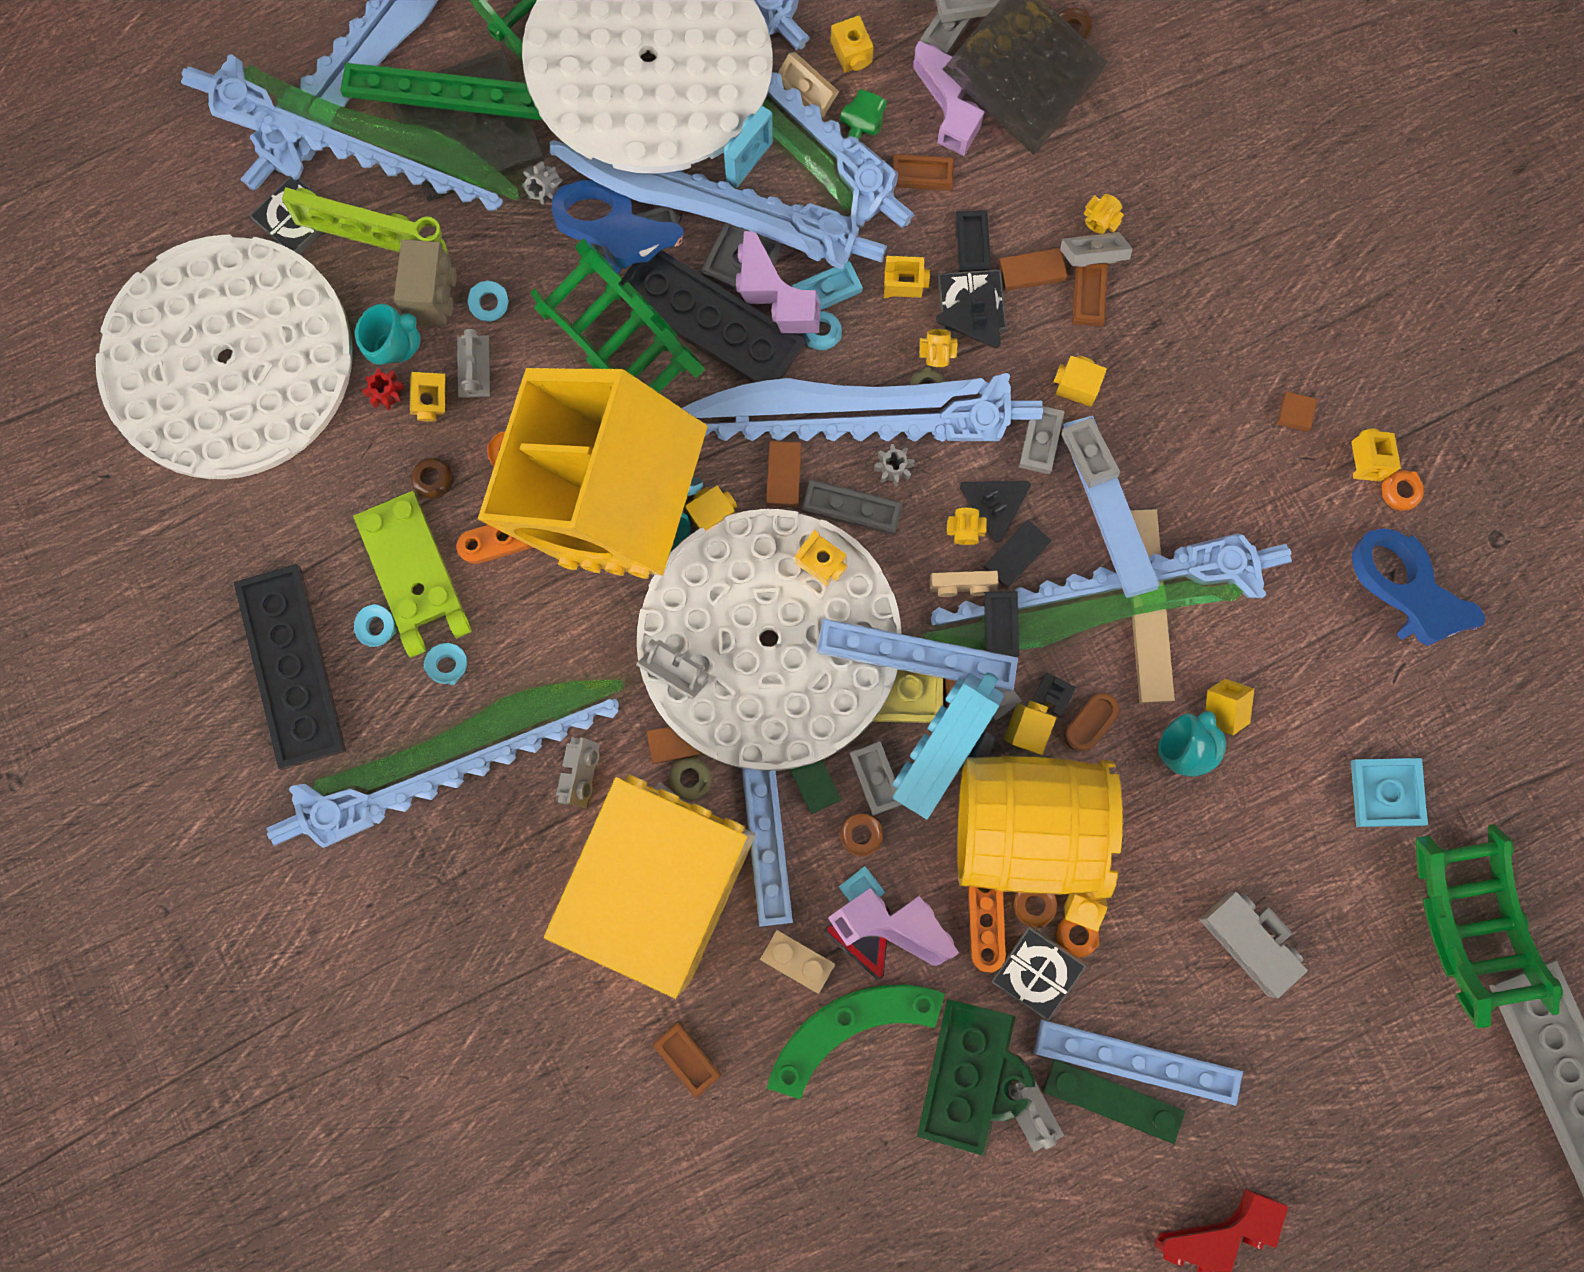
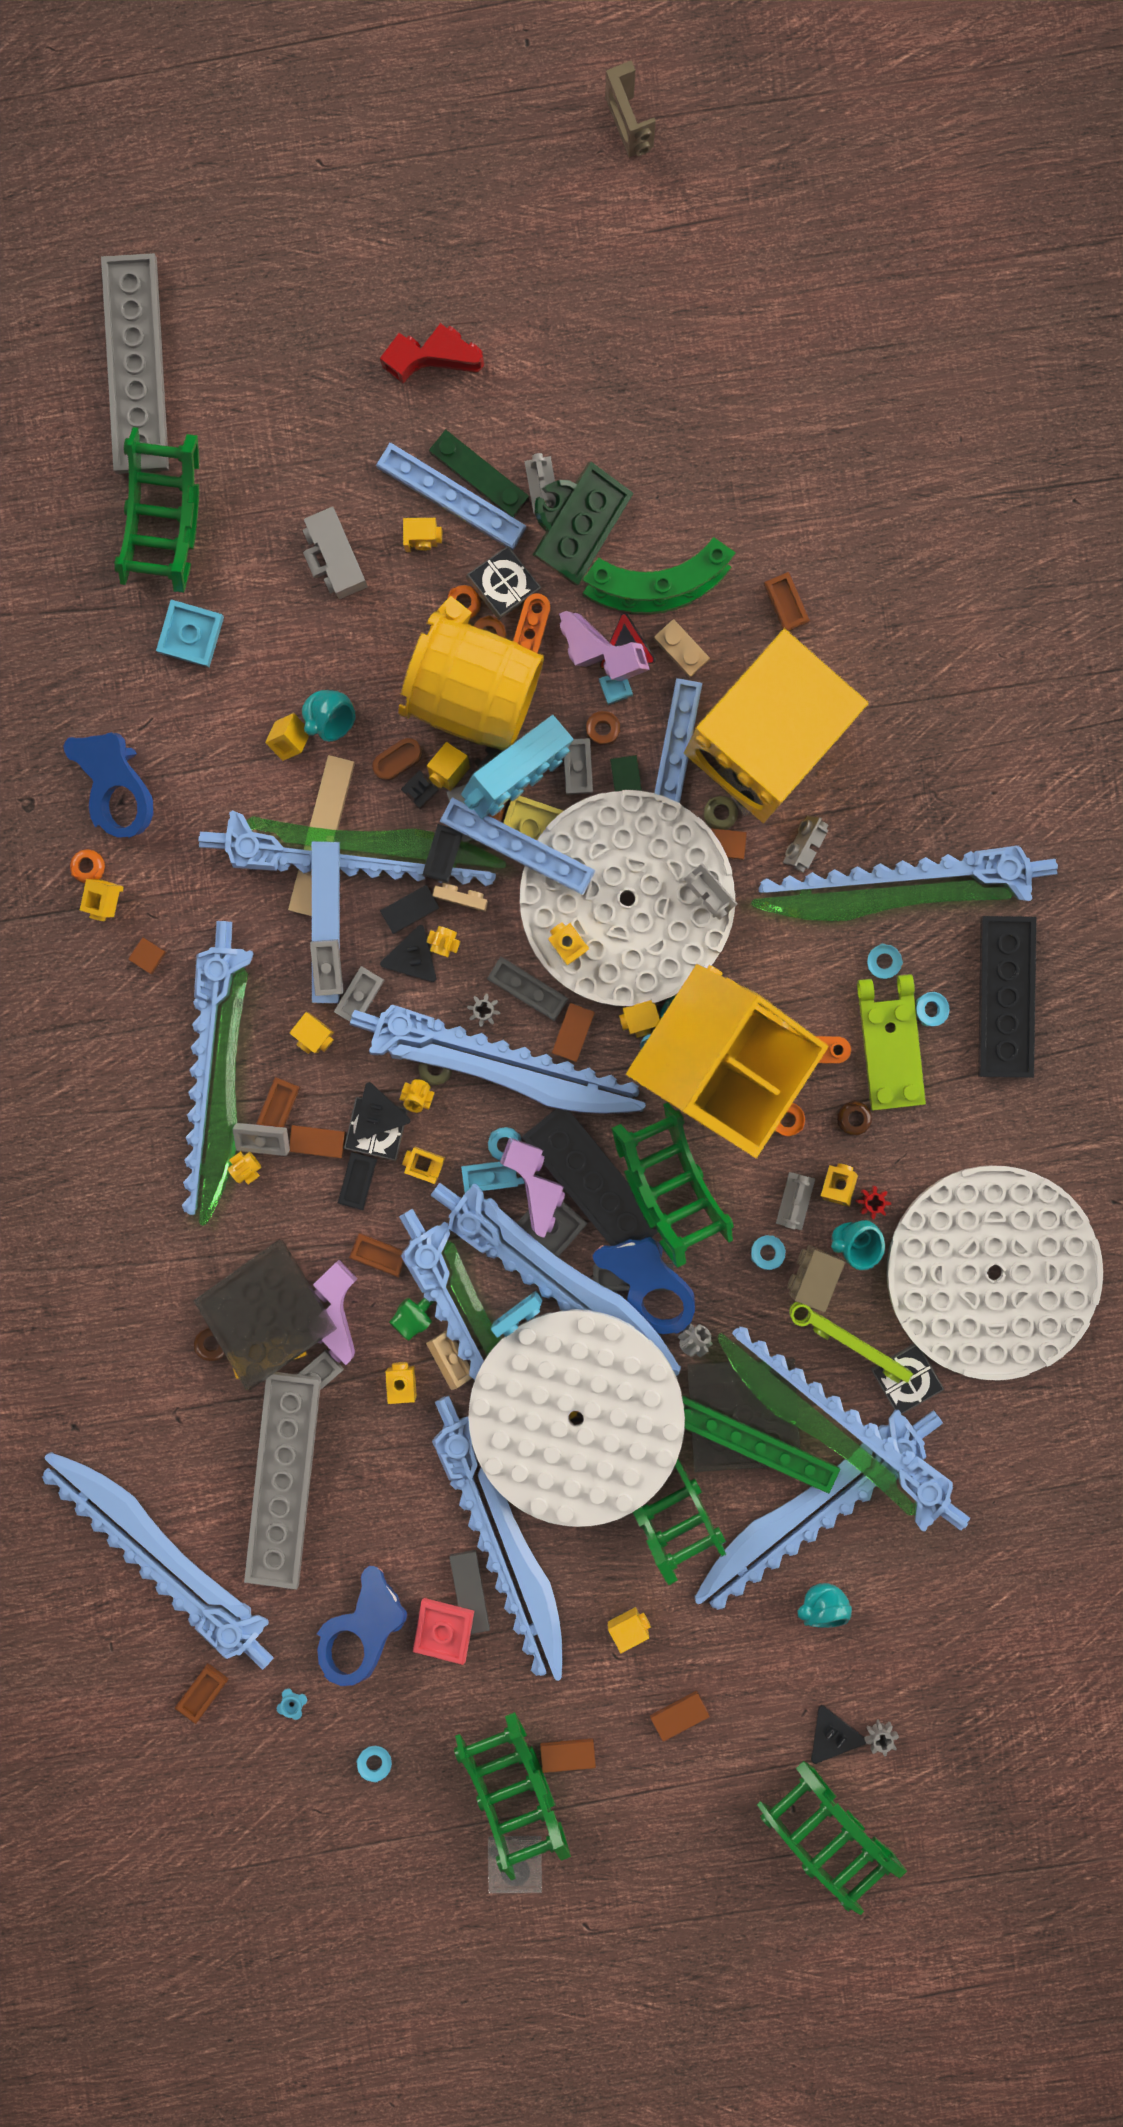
camera: 165 degrees left, 10 degrees up
none -> piece [182,921,254,1226]
none -> yellow brick [403,518,442,552]

